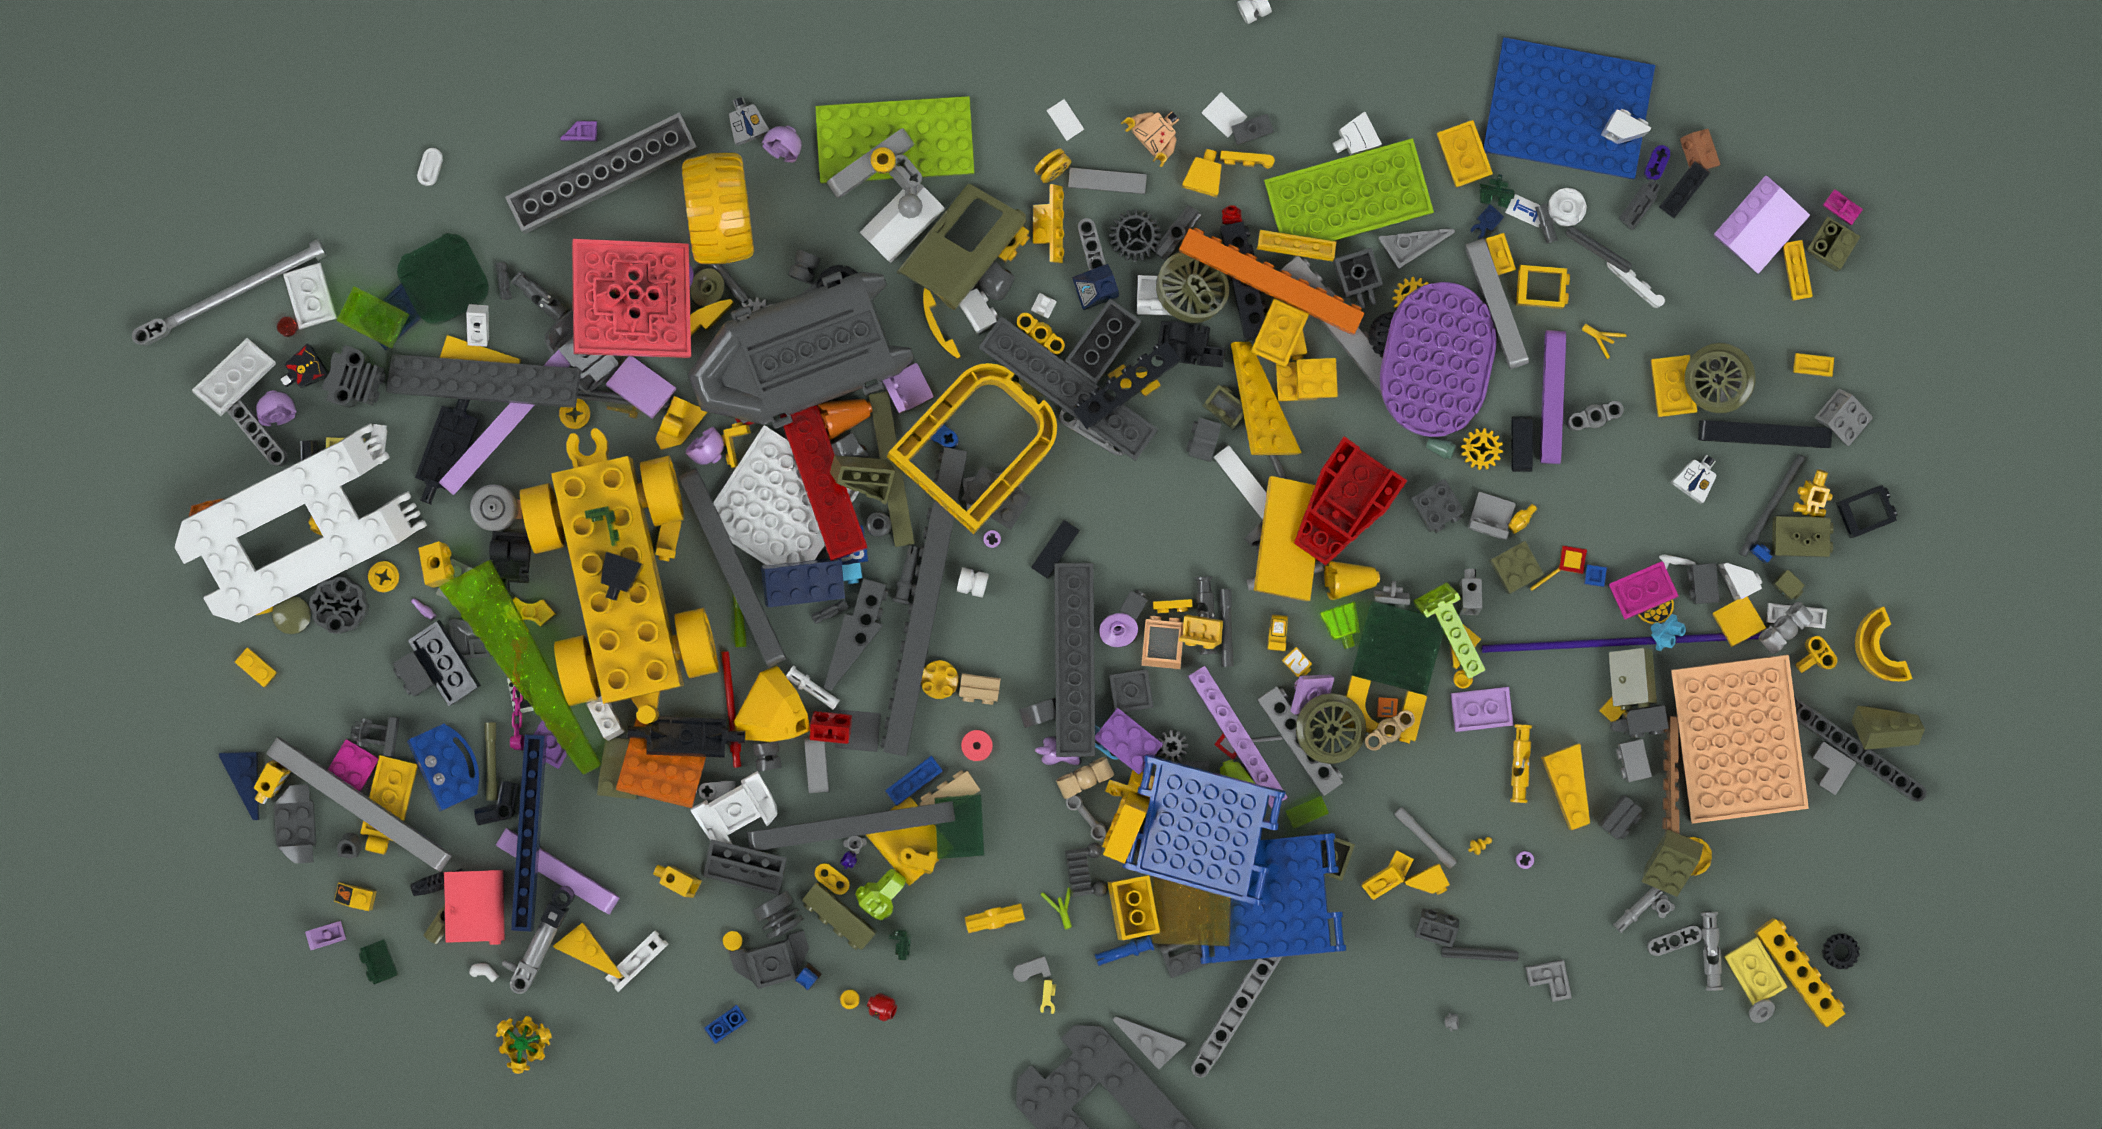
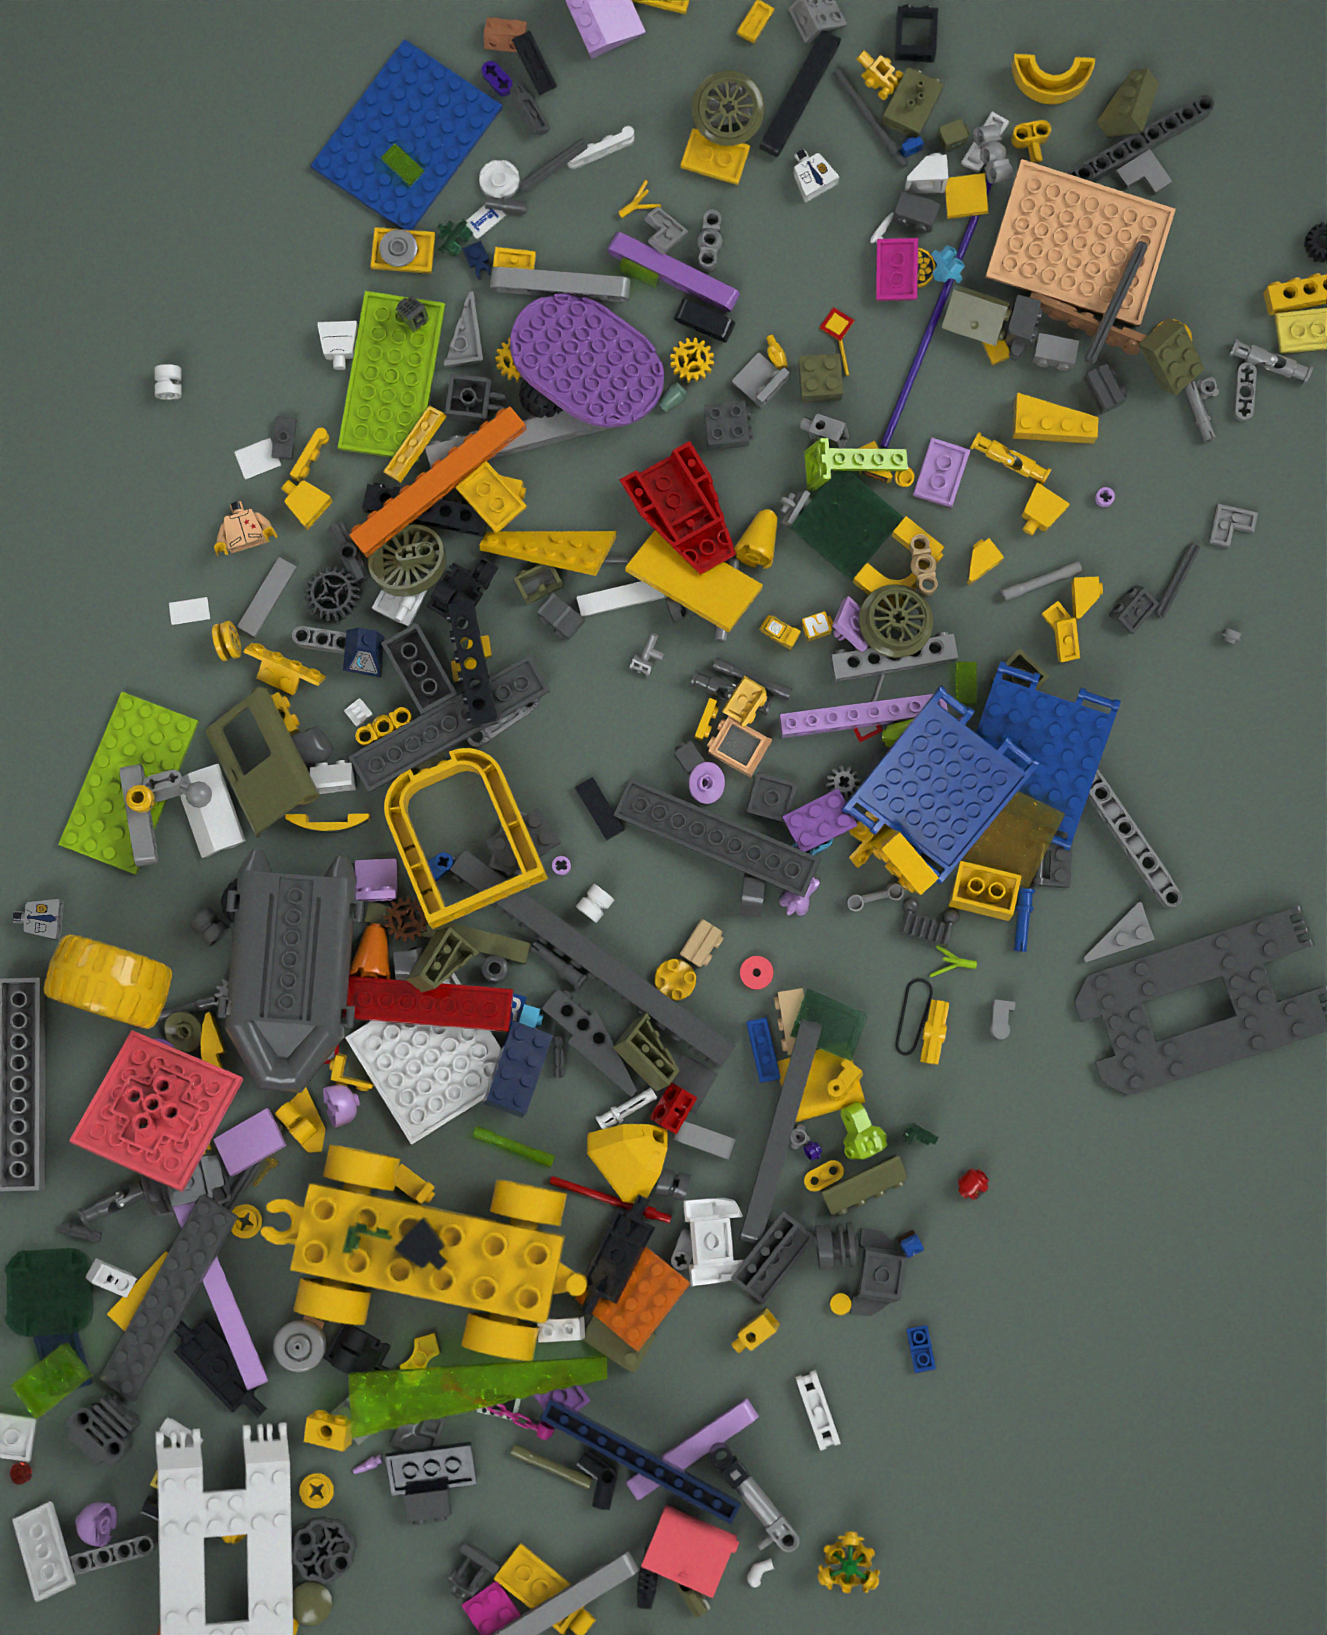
camera: 60 degrees left, 5 degrees down
black torso [280,343,329,388] -> none
blue piece [407,723,479,812] -> none
yellow wing [553,923,624,979] -> none
dark grey beam [679,468,786,667] -> none
lavender cylinder [762,126,801,163] -> none
yellow tile [840,989,860,1009] -> none
light yellow plate [1040,979,1056,1014] -> none
tan piece [1056,757,1114,799] -> none
red plate [1222,205,1242,224] -> none
yellow bracket [1276,358,1338,402] -> none
clear neon green torso [1319,601,1360,649] -> none
orange tile [1377,697,1398,718] -> none
yellow hair [1468,837,1492,855] -> none
yellow window [1516,265,1570,309] -> none
blue plate [1584,565,1607,587] -> none
white slope [1601,109,1651,144] -> none
none -> light grey wheel [379,229,418,267]
none -> clear neon green tile [381,144,425,187]
none -> reddish brown gear [384,897,428,942]
none -> dark grey slope [396,296,429,333]
none -> olive wedge [612,1013,680,1092]
none -> clear neon green tile [619,258,659,288]
none -> light grey arm [629,632,665,677]
none -> light grey tile [644,206,688,255]
none -> black piece [895,978,933,1055]
none -> yellow slope [967,538,1004,585]
none -> yellow torso [1021,482,1070,536]
none -> dark grey axle [1085,241,1148,364]

